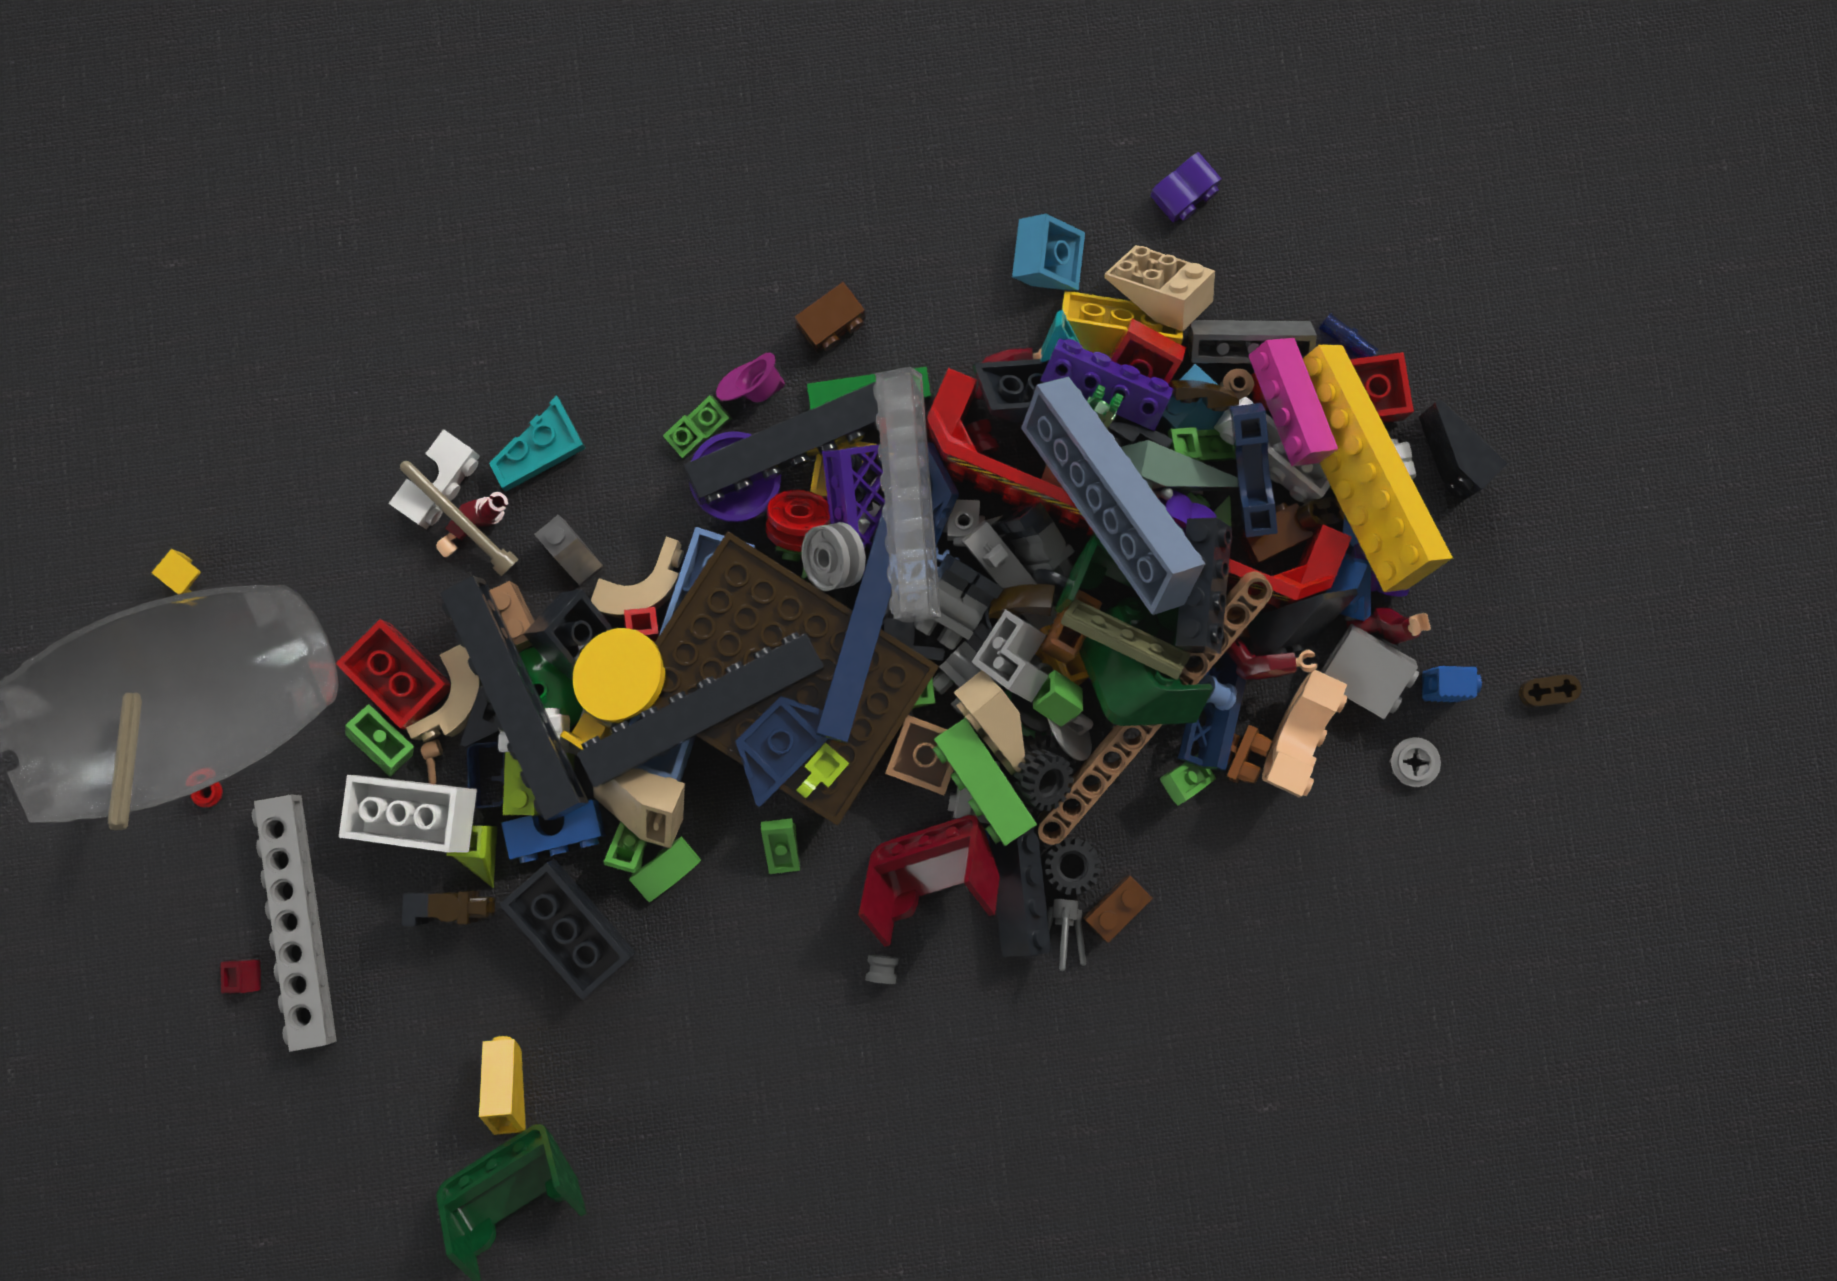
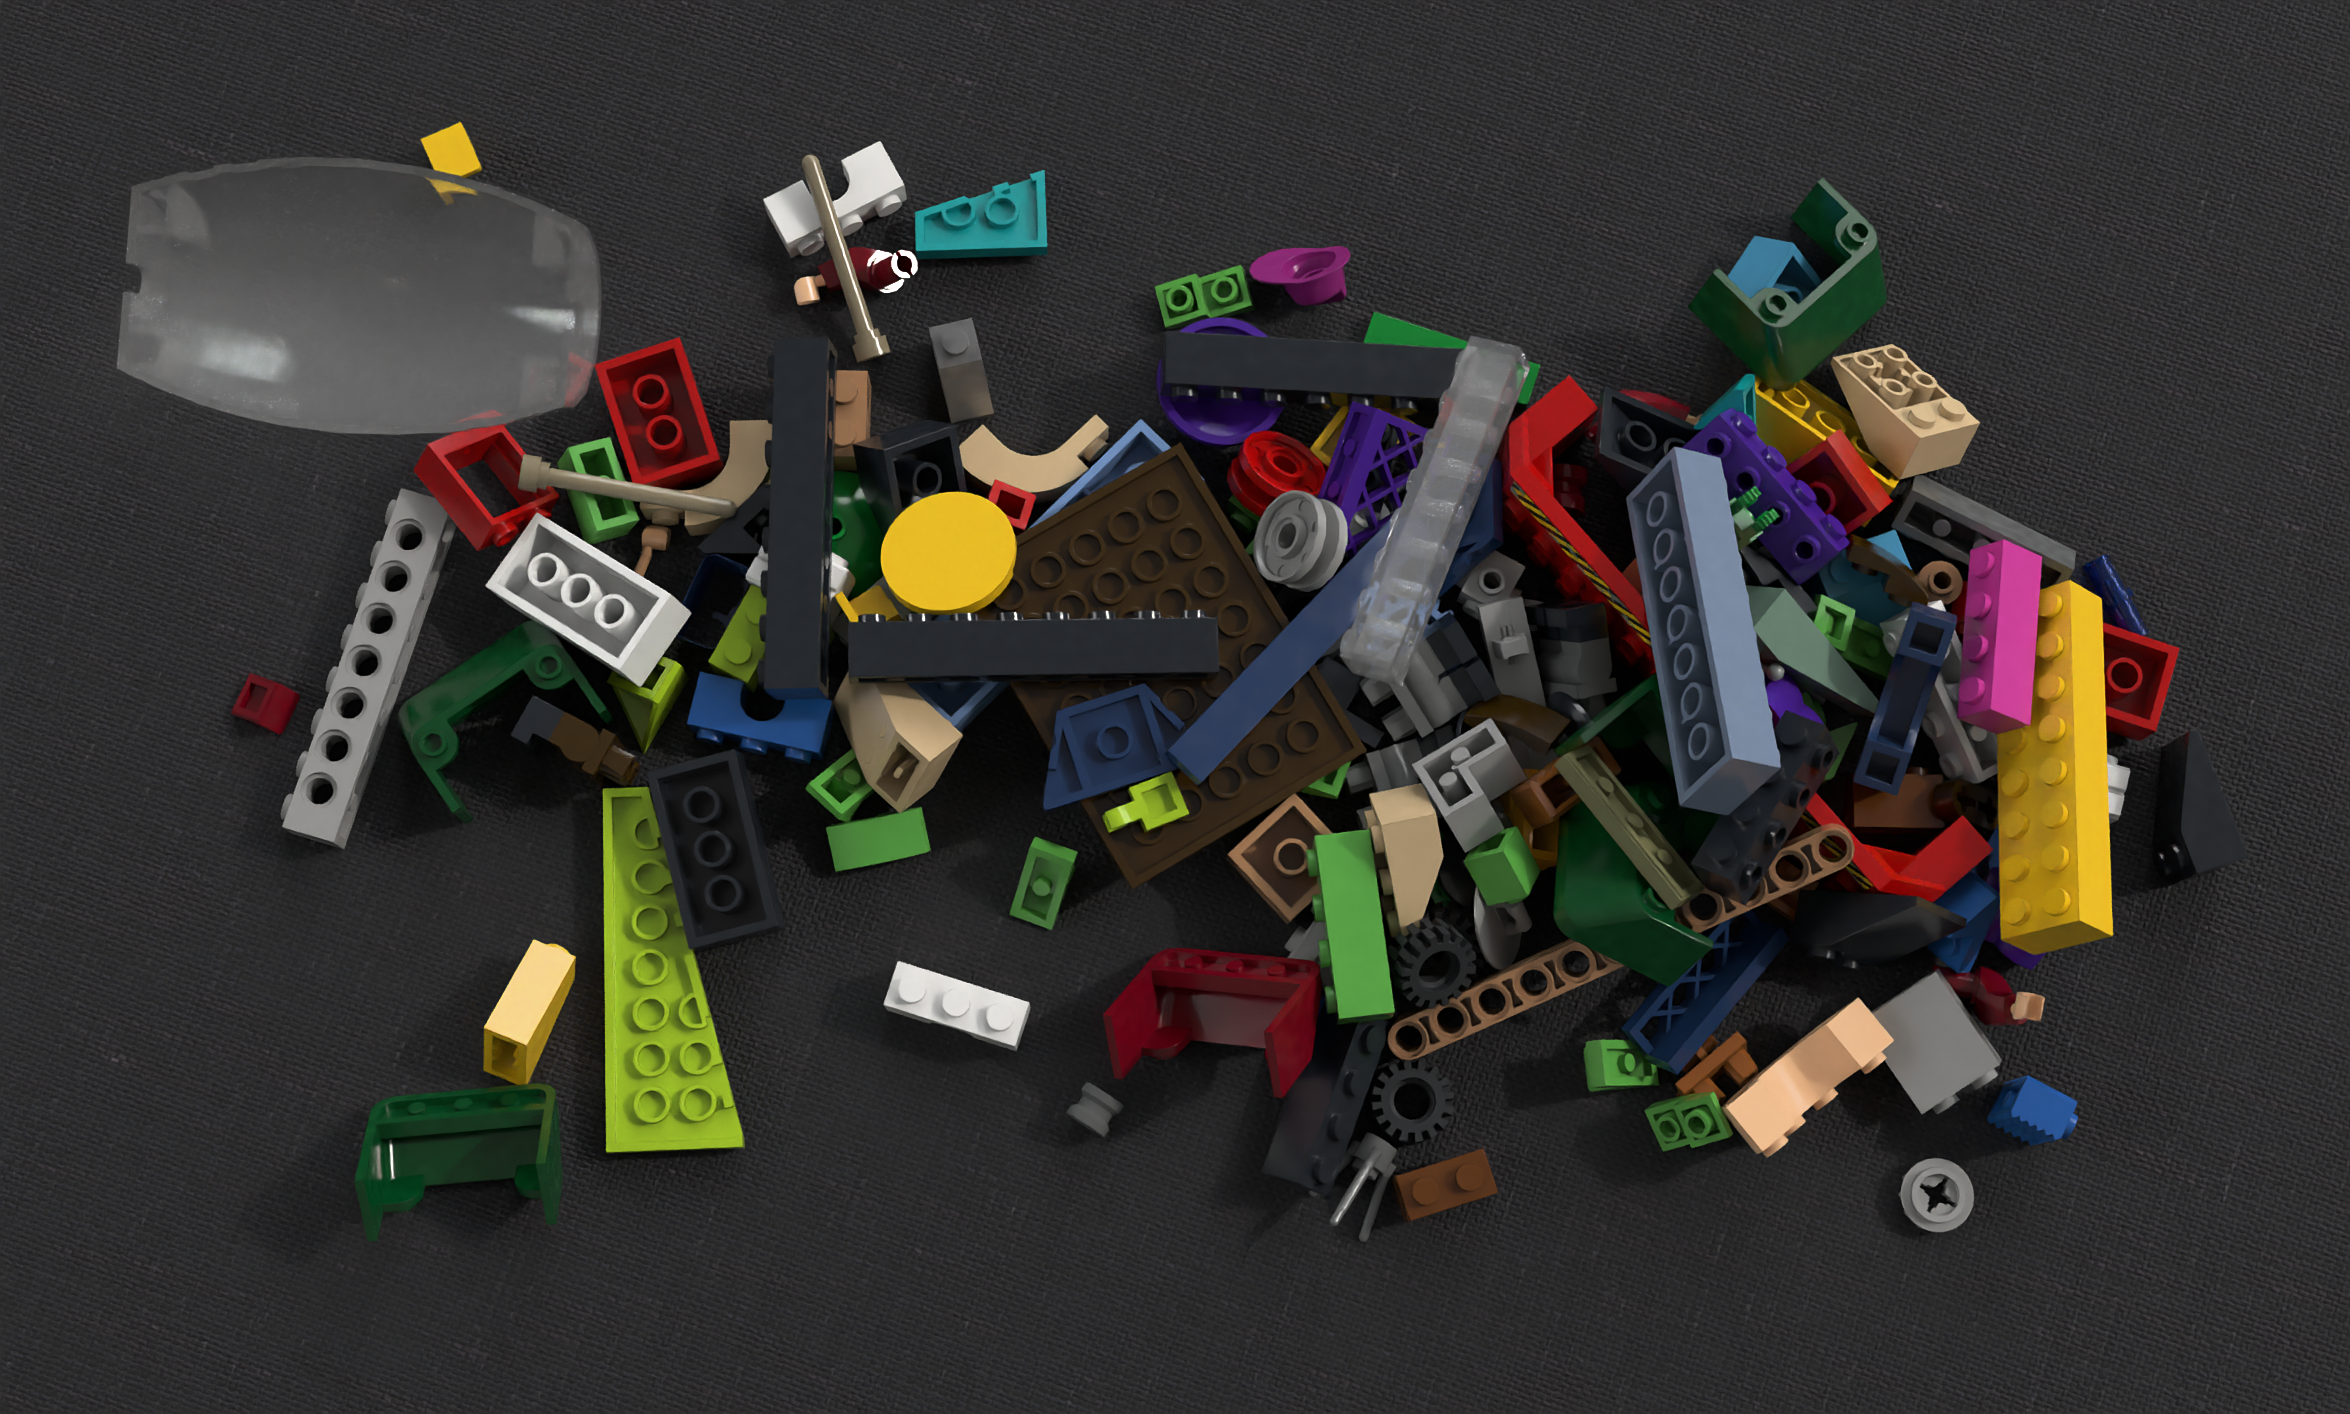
camera: 20 degrees right, 5 degrees down
dark tan axle [108,692,142,831] -> none
red plate [190,776,223,808] -> none
reddish brown brick [794,282,866,353] -> none
dark purple brick [1150,152,1222,223] -> none
medium blue bush [1198,675,1237,711] -> none
dark red arm [1226,636,1317,680] -> none
dark brown beam [1519,675,1581,707] -> none
none -> dark green windscreen [398,620,617,824]
none -> red window [413,416,560,551]
none -> dark tan piece [518,454,737,518]
none -> lime wing [603,787,745,1154]
none -> white arch [883,961,1030,1051]
none -> bright green slope [1644,1092,1733,1152]
none -> dark green windscreen [1688,178,1887,391]

